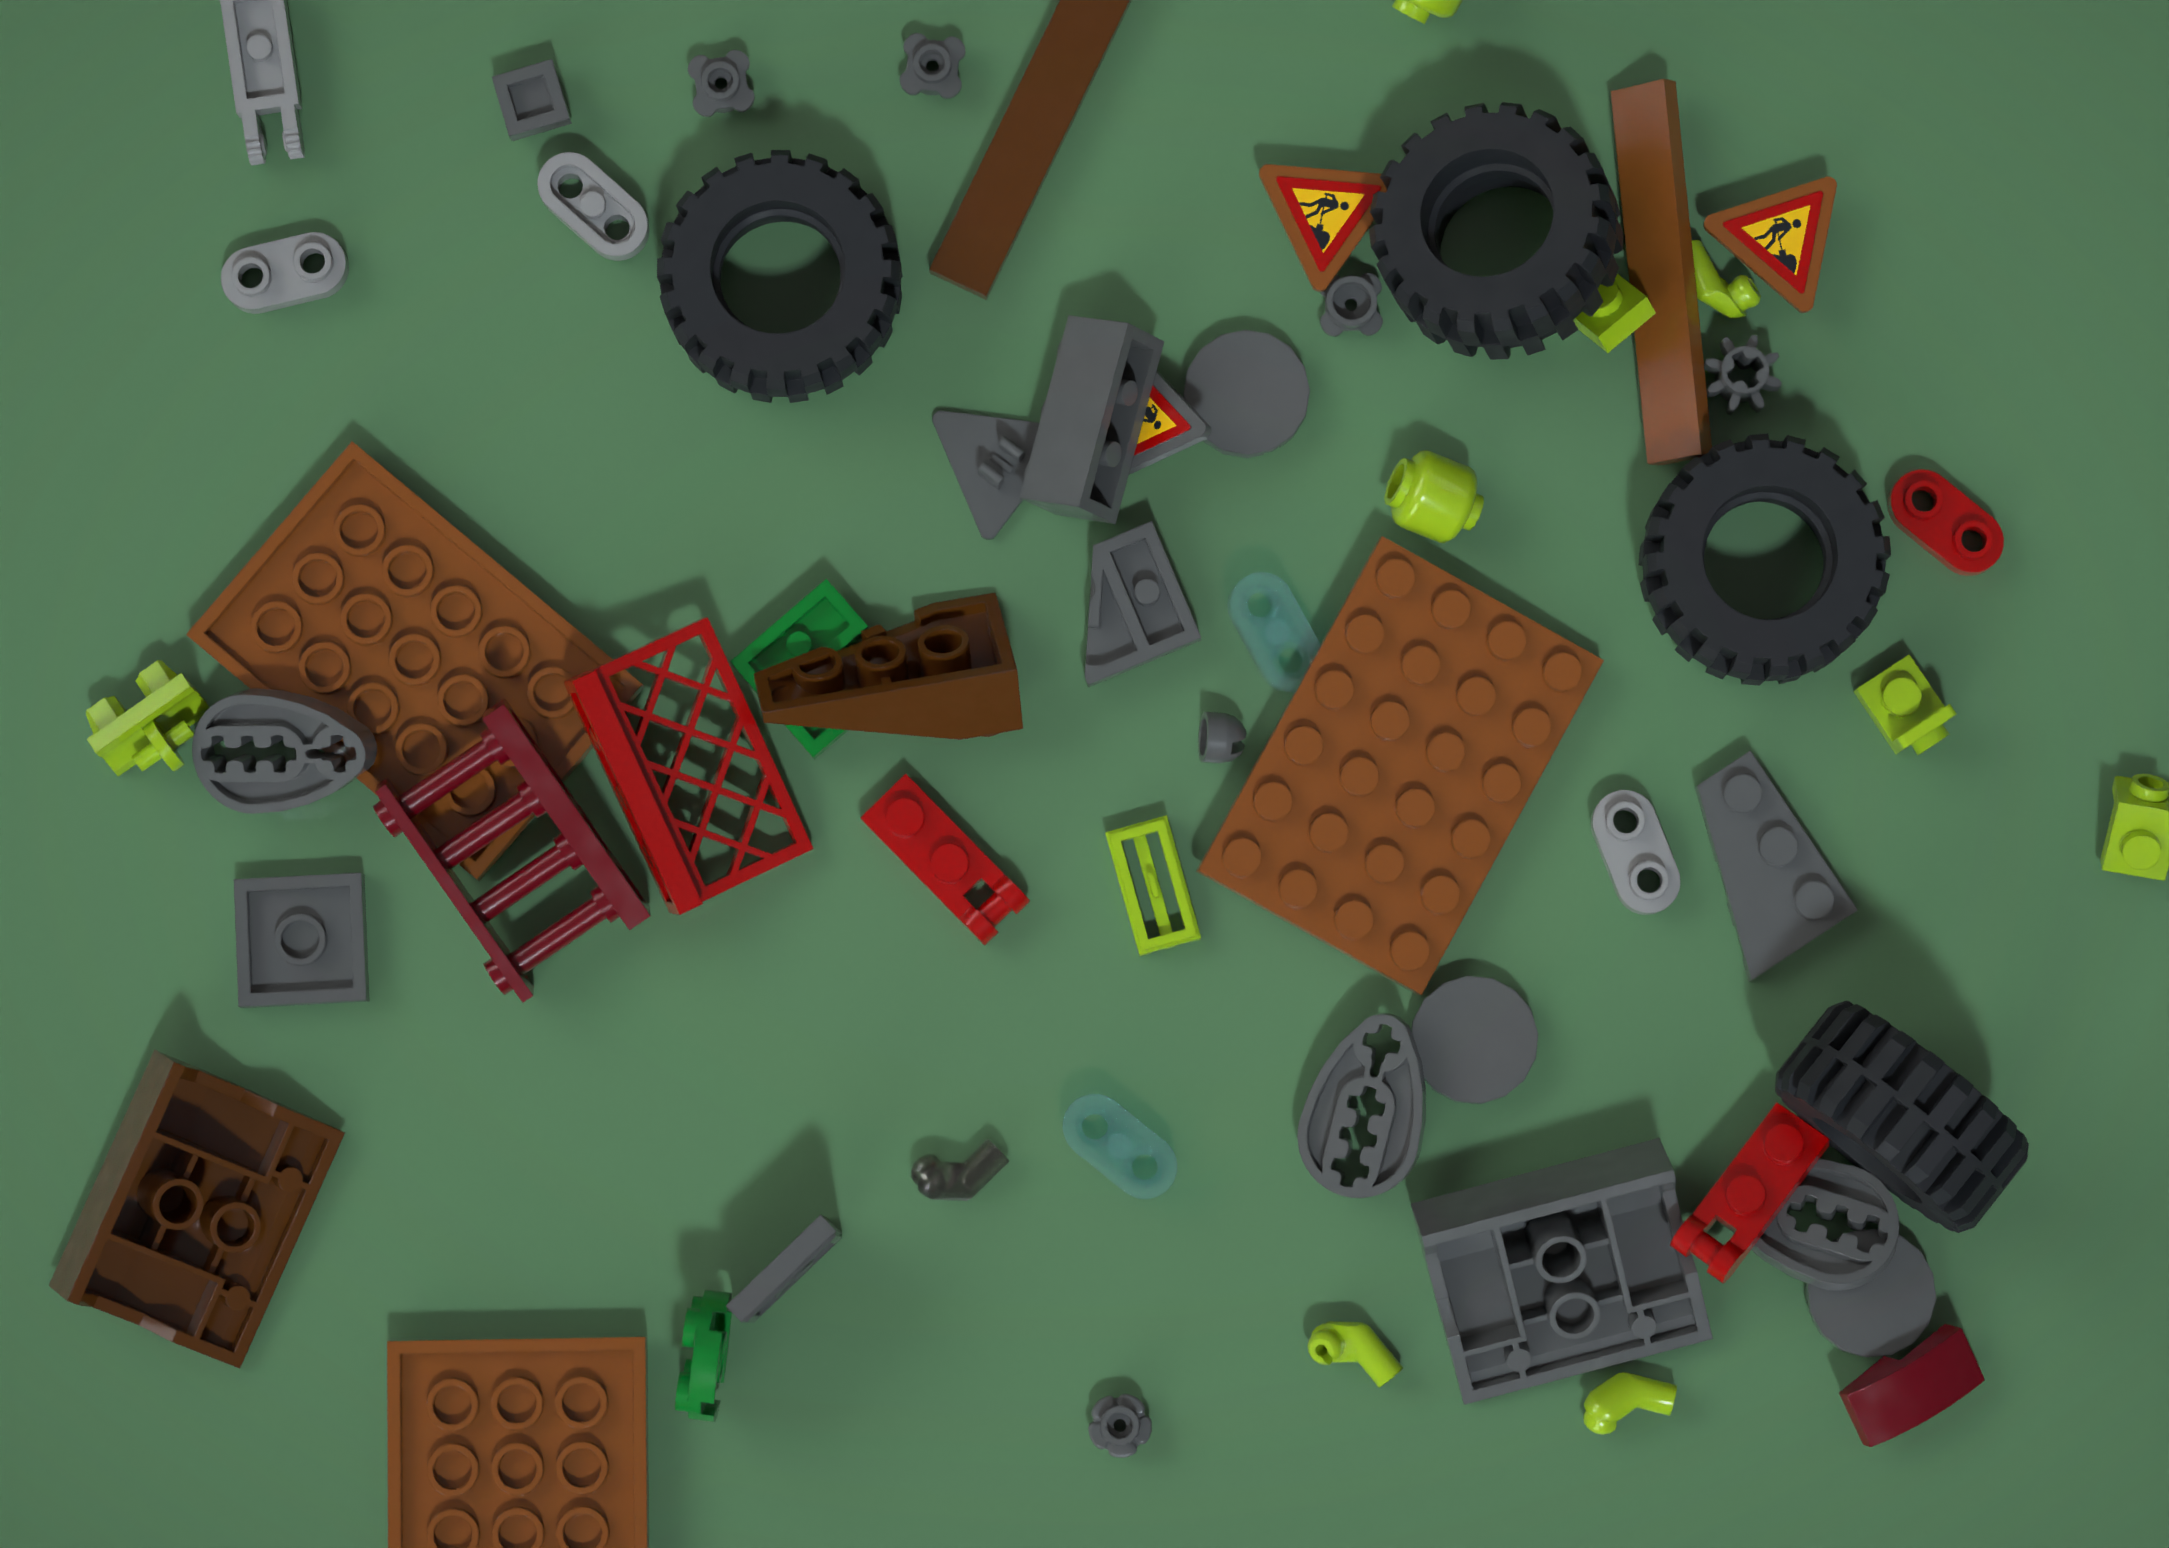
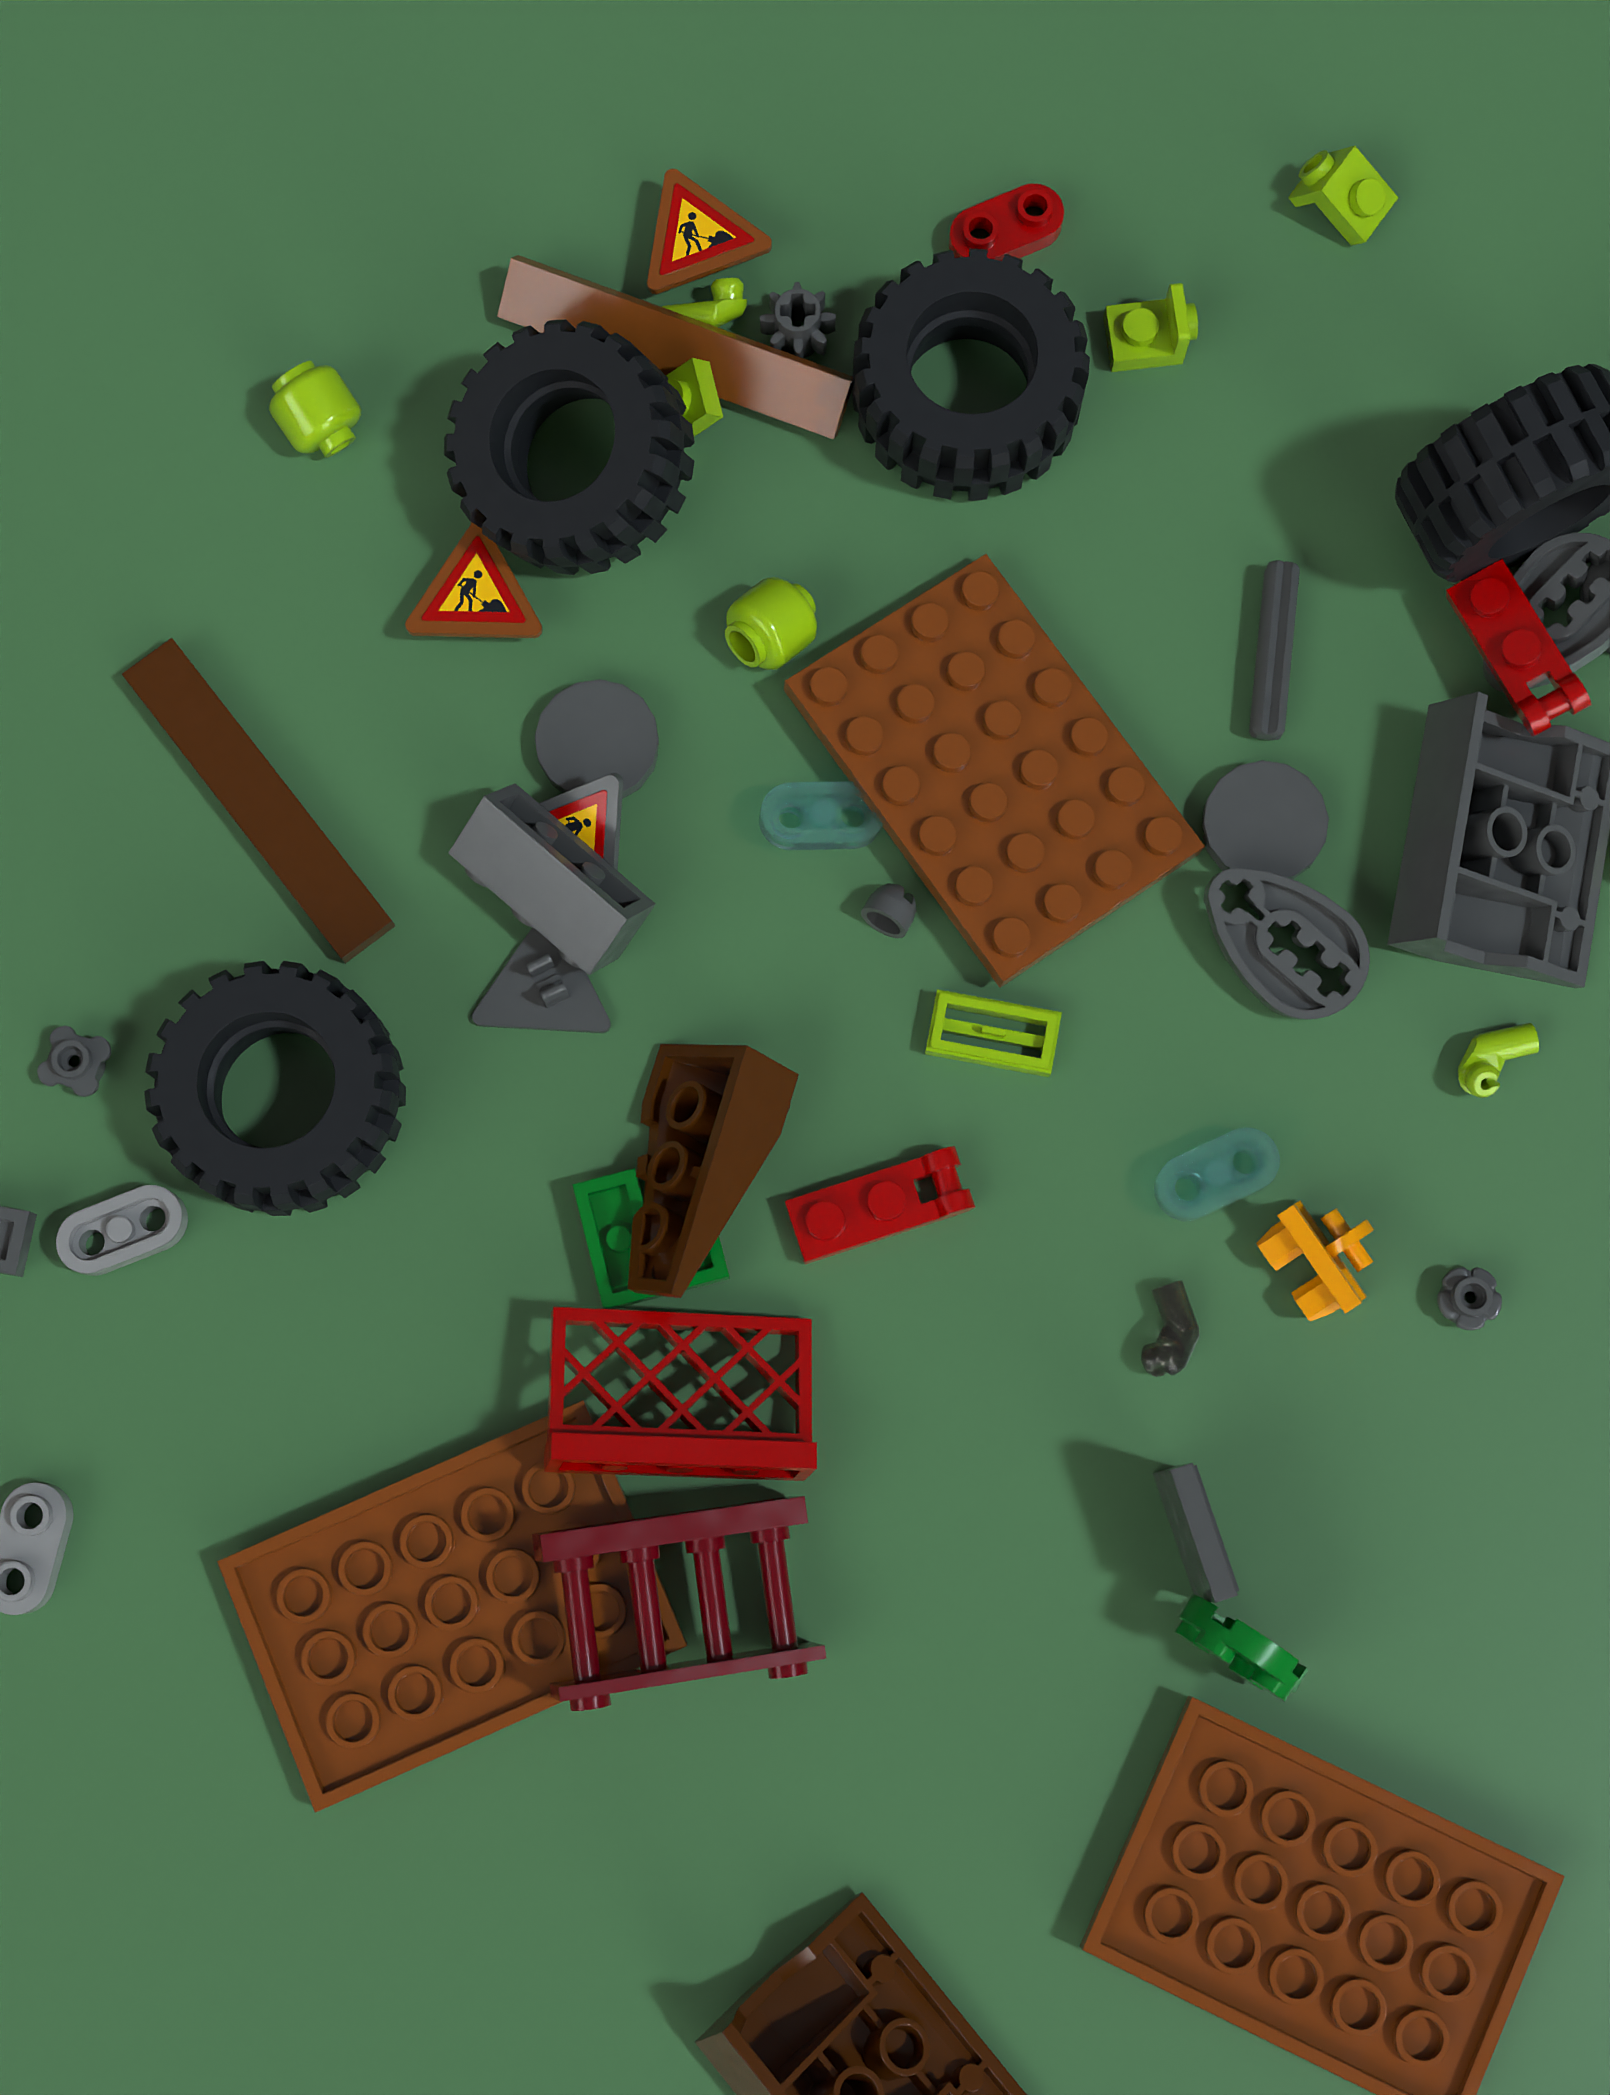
camera: 65 degrees left, 5 degrees down
lime hips [85,660,210,776] -> none
dark grey piece [192,688,377,814] -> none
dark grey tile [234,873,370,1008] -> none
dark grey plate [900,33,966,99] -> none
dark grey wing [1085,521,1201,688] -> none
dark grey plate [1320,273,1383,337] -> none
light grey plate [1591,790,1680,915] -> none
dark grey wing [1695,751,1858,982] -> none
none -> dark grey axle [1249,560,1300,740]
none -> light orange hips [1256,1200,1374,1322]

